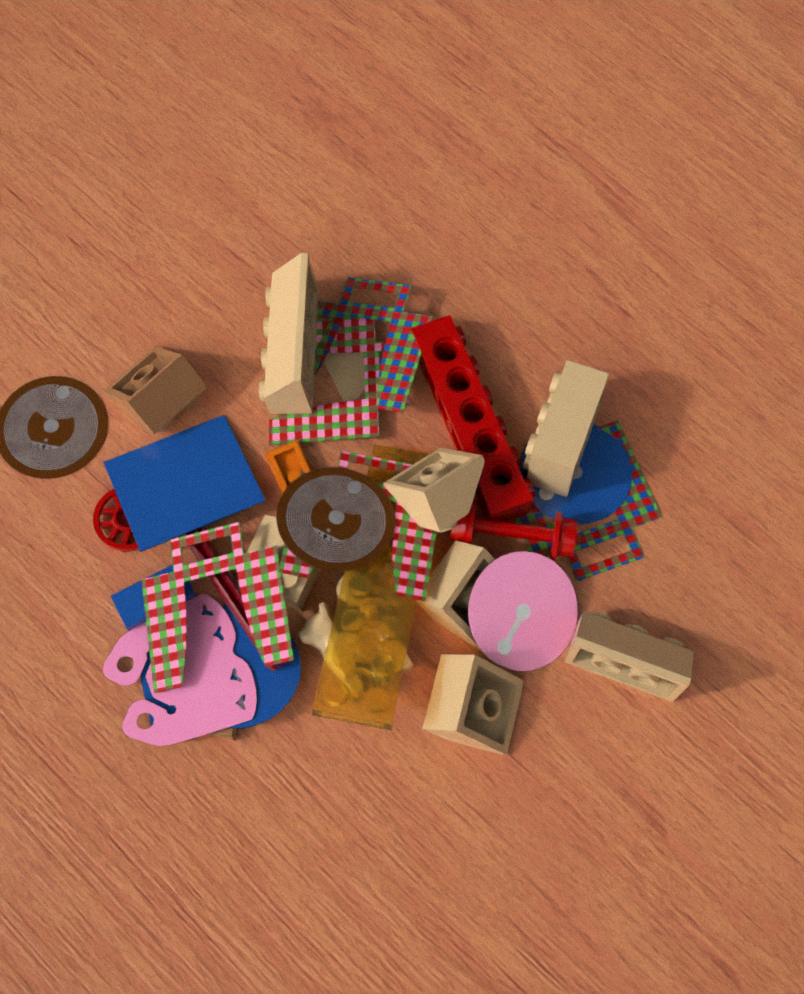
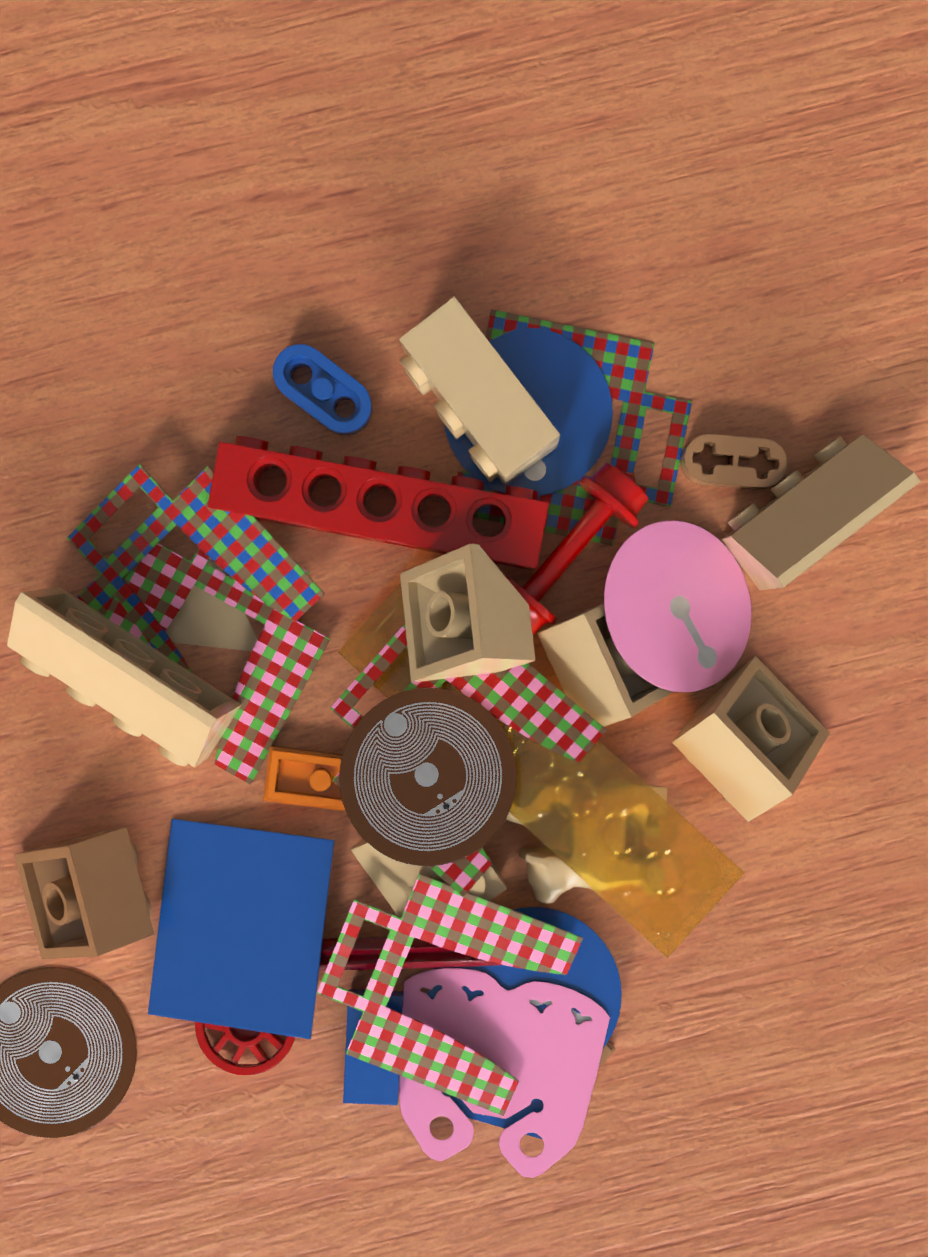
camera: 50 degrees left, 20 degrees up
none -> blue plate [273,344,373,436]
none -> medium nougat beam [680,434,788,490]

